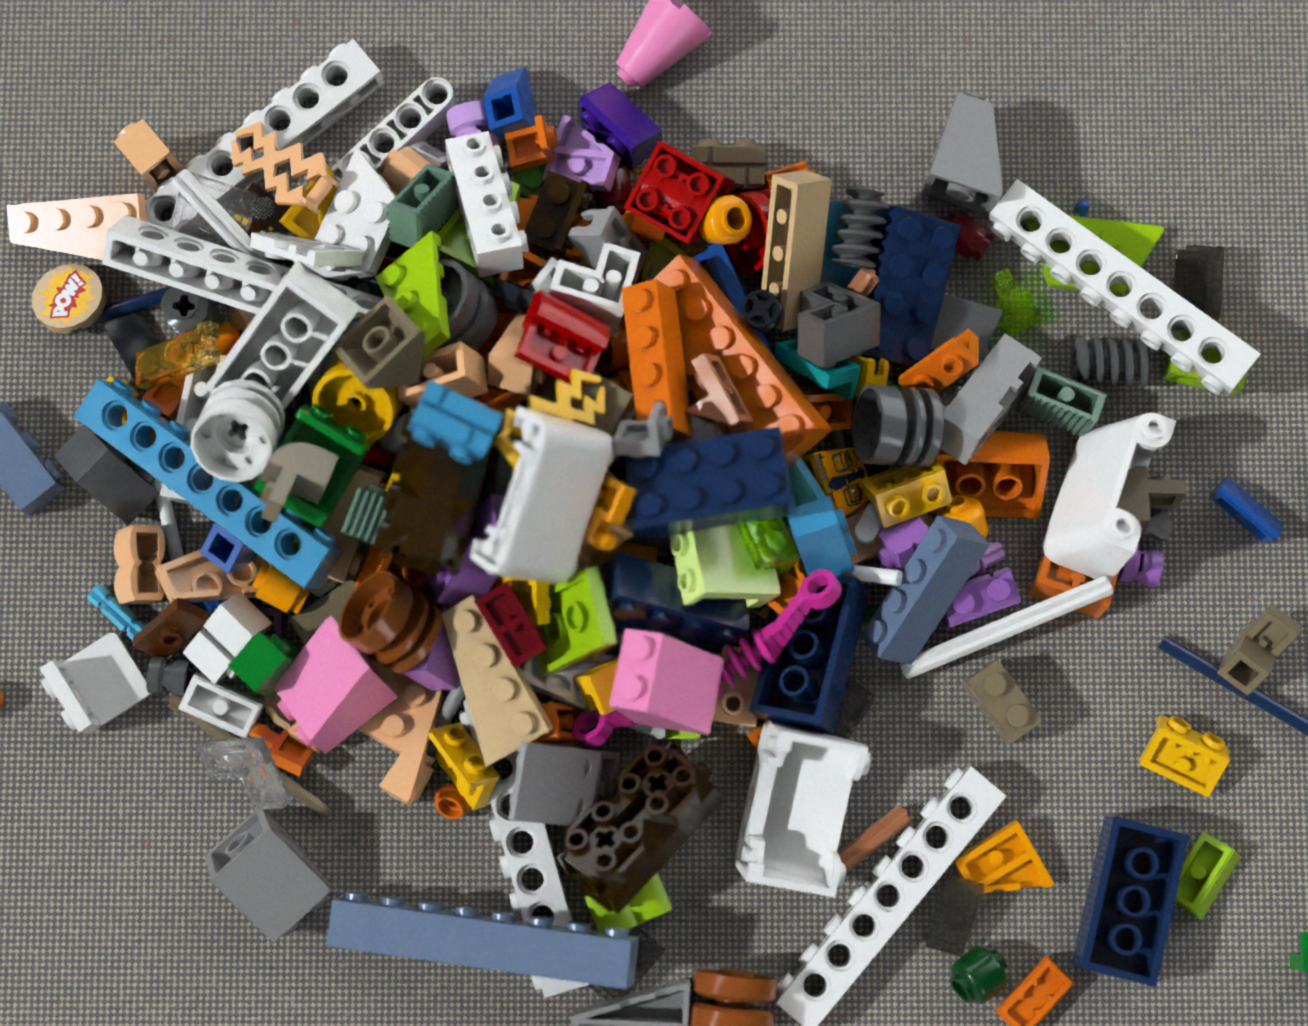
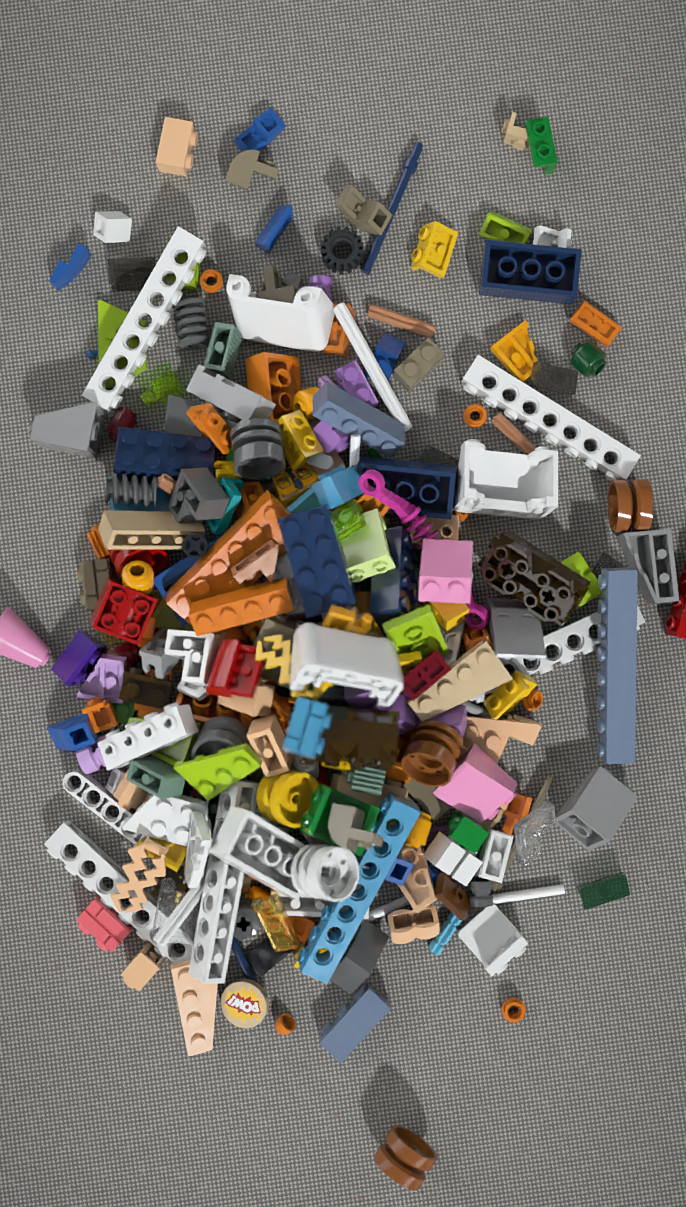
camera: 95 degrees left, 5 degrees up
dark tan slope [331,294,425,390] -> none
black plate [490,277,536,312] -> none
light grey bracket [612,402,673,458] -> none
none -> blue slope [49,243,91,290]
none -> coral brick [76,895,134,953]
none -> white panel [93,211,132,243]
none -> orange plate [199,269,223,293]
none -> orange hinge [275,1013,296,1036]
none -> black tyre [321,227,363,274]
none -> blue slope [365,333,406,381]
none -> nougat axle [367,304,436,338]
none -> orange plate [463,404,487,428]
none -> white bar [492,884,565,904]
none -> white bracket [533,225,572,248]
none -> clear green slope [577,872,630,910]

